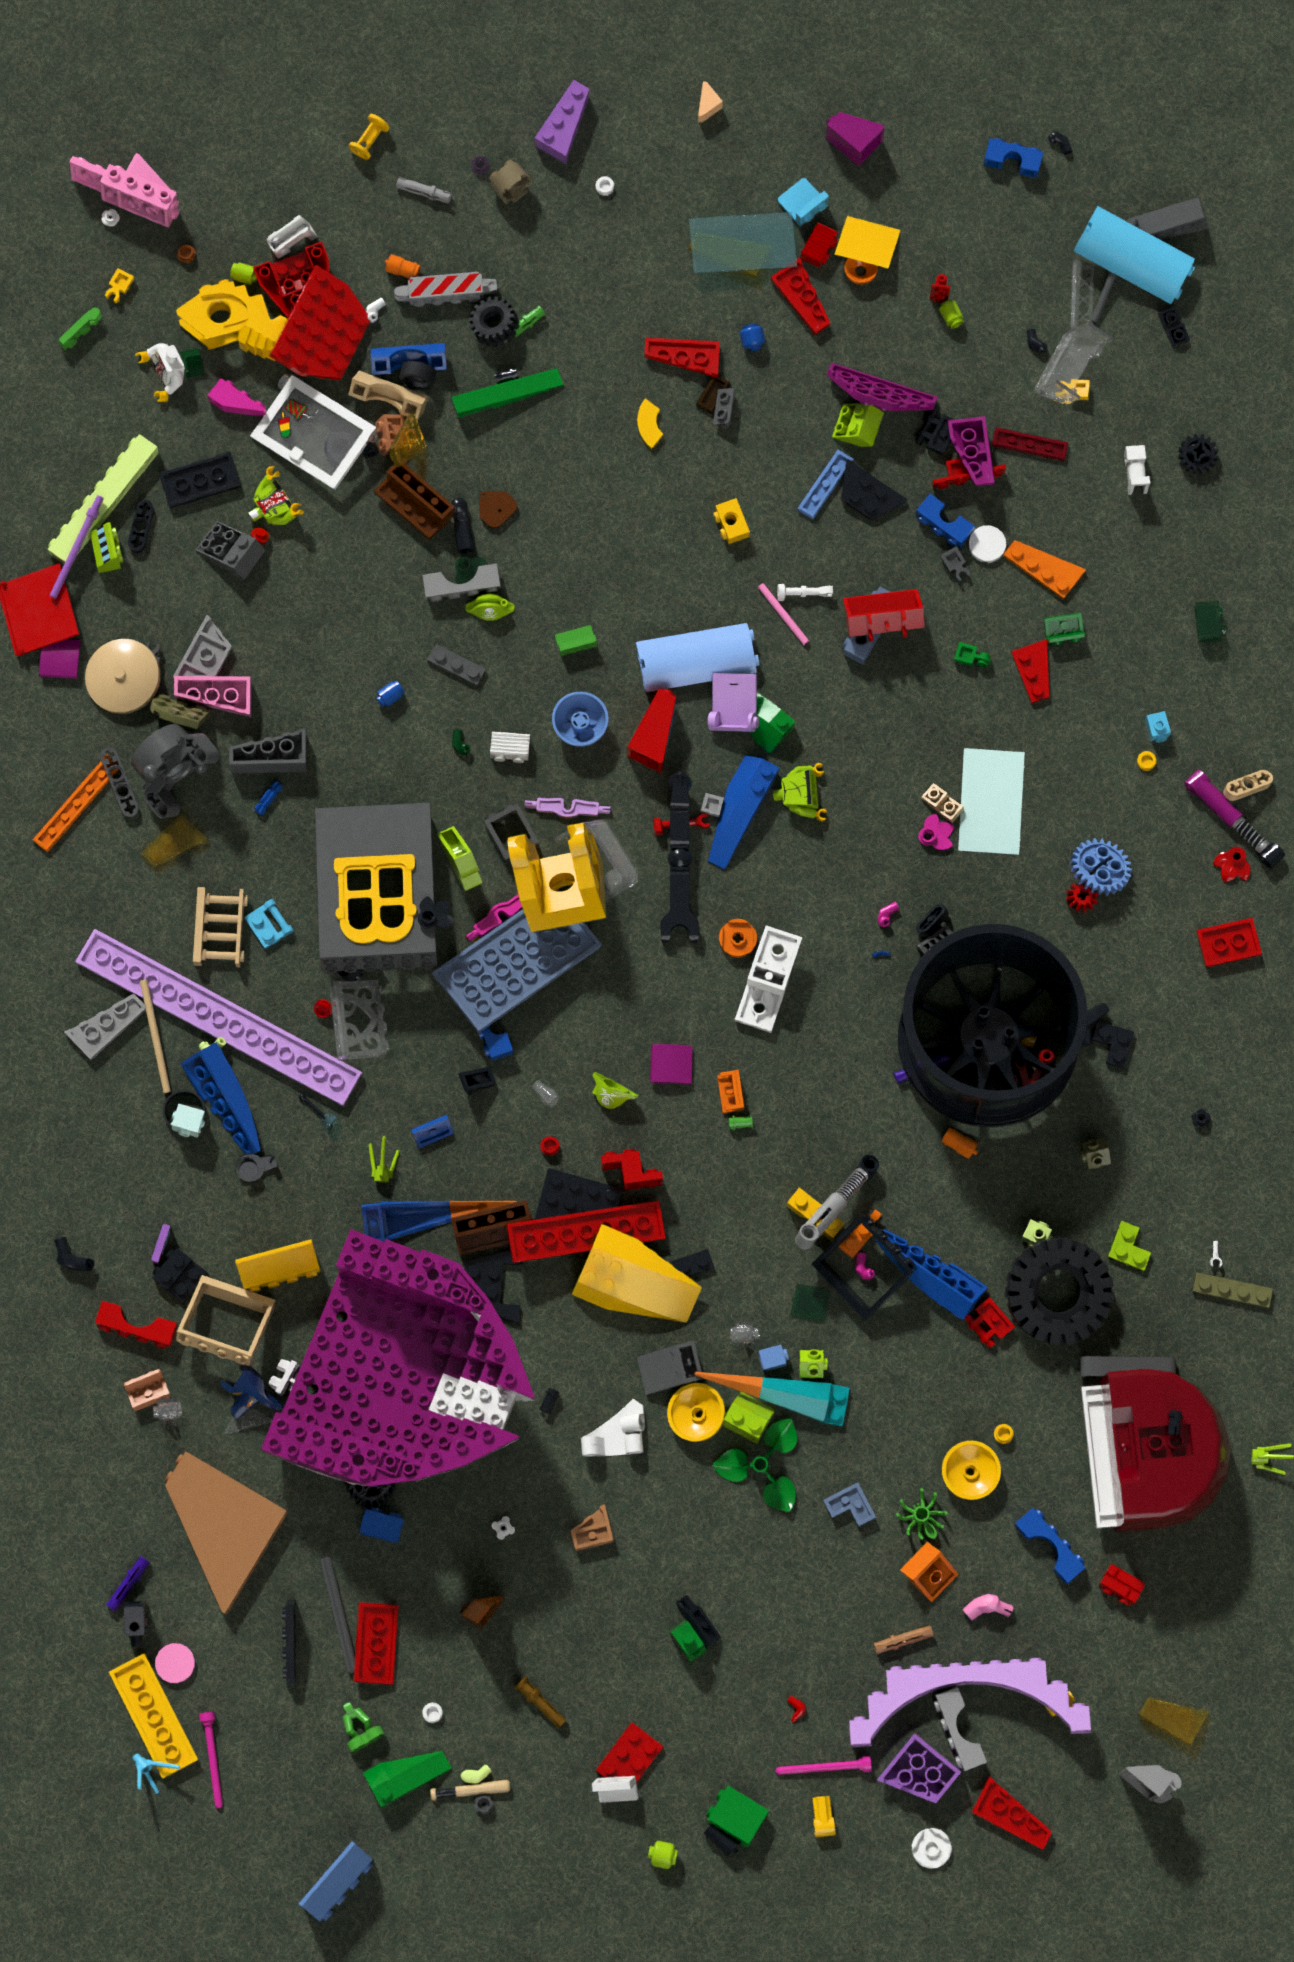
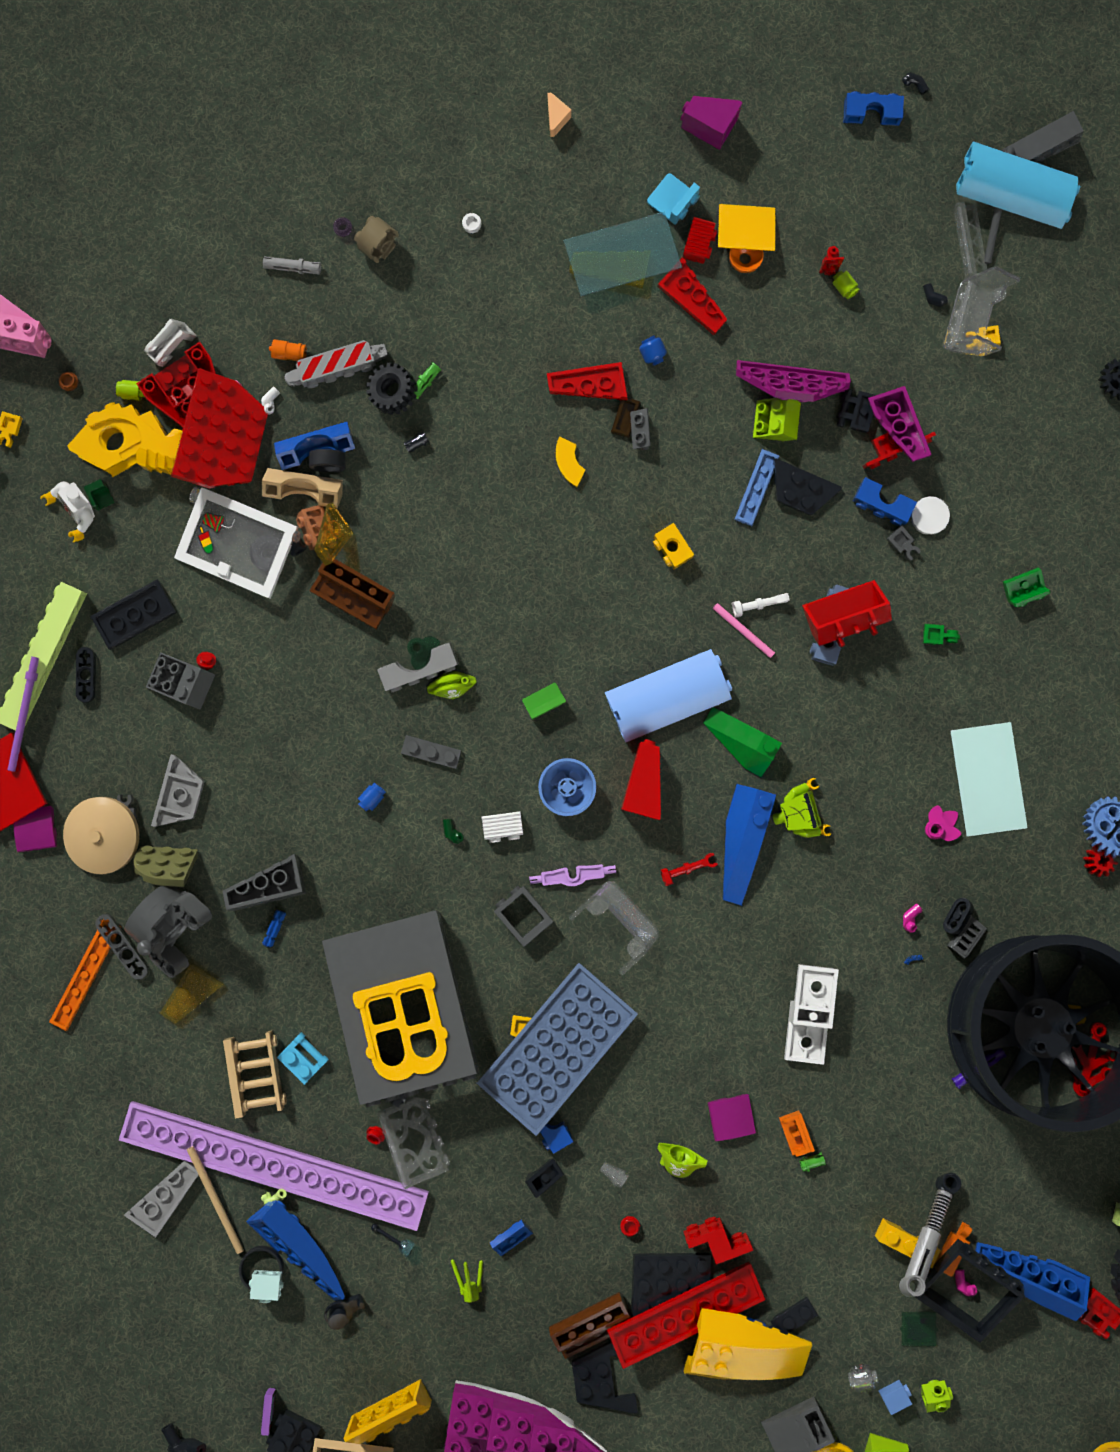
camera: 10 degrees left, 10 degrees up
lime slope [90,522,123,573] -> none
bright pink wedge [174,676,252,717] -> none
dark pink slope [208,379,266,417] -> none
torso [248,466,304,525] -> none
yellow hose [348,114,390,160] -> none
blue plate [361,1201,517,1242] -> none
black plate [418,896,454,928] -> none
lime brick [437,826,483,891] -> none
green slope [451,368,564,418] -> none
black piece [451,497,474,554] -> none
dark pink piece [465,894,523,942] -> none
reddish brown piece [479,491,517,528] -> none
yellow brick [508,822,606,933] -> none
medium lavender wedge [535,80,589,164] -> none
black piece [660,771,699,943] -> none
teal plate [694,1372,850,1427] -> none
light grey plate [701,793,724,817] -> none
lavender door [708,673,759,732] -> none
orange plate [719,919,757,958] -> none
tan slope [921,783,964,823] -> none
orange piece [941,1127,979,1160] -> none
dark red tile [992,427,1068,461] -> none
orange wing [1003,540,1086,600] -> none
red wing [1011,639,1049,704] -> none
white piece [1124,445,1150,495] -> none
black slope [1157,306,1190,347] -> none

